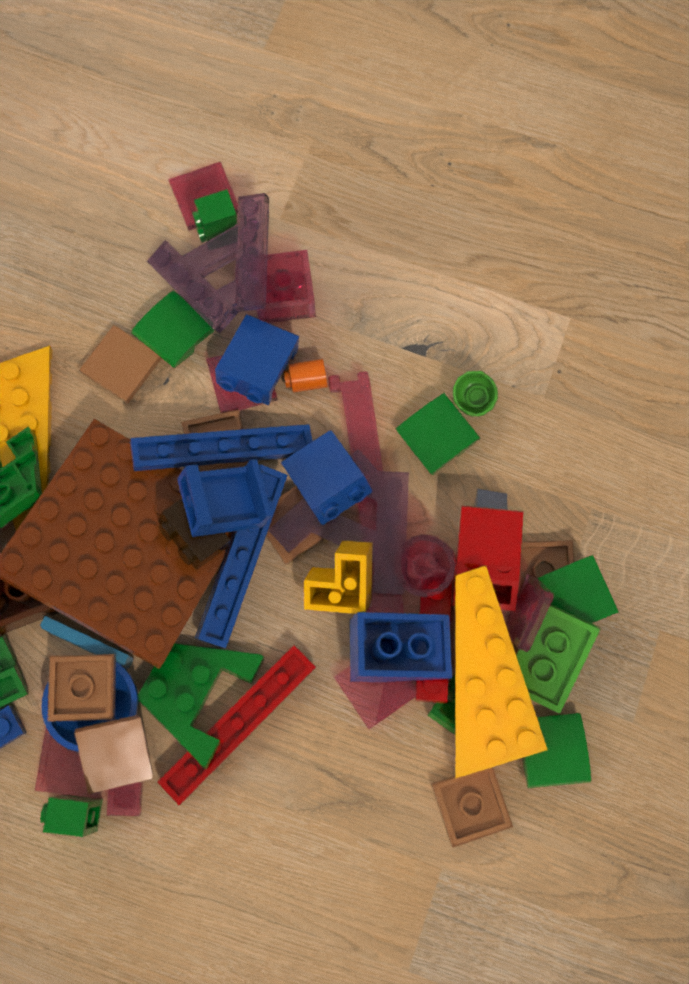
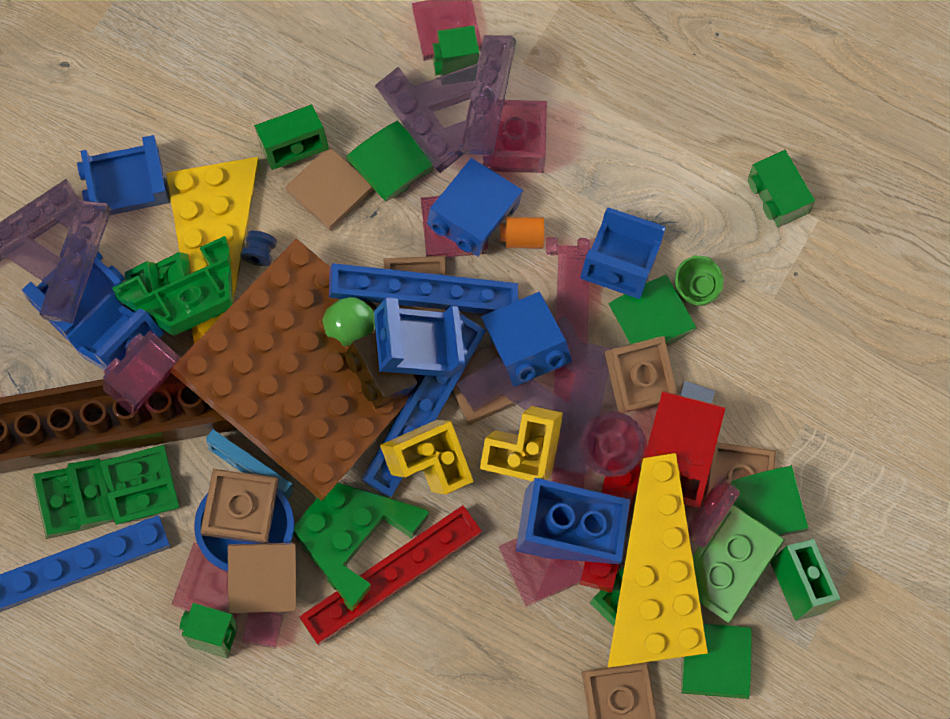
camera: 10 degrees right, 5 degrees down
none -> dark blue wheel [240,230,277,266]
none -> green brick [254,104,329,170]
none -> bright green hair [322,297,375,346]
none -> yellow brick [380,420,474,495]
none -> blue panel [580,208,666,299]
none -> medium nougat tile [604,336,678,414]
none -> green brick [748,149,815,228]
none -> green brick [770,539,841,621]

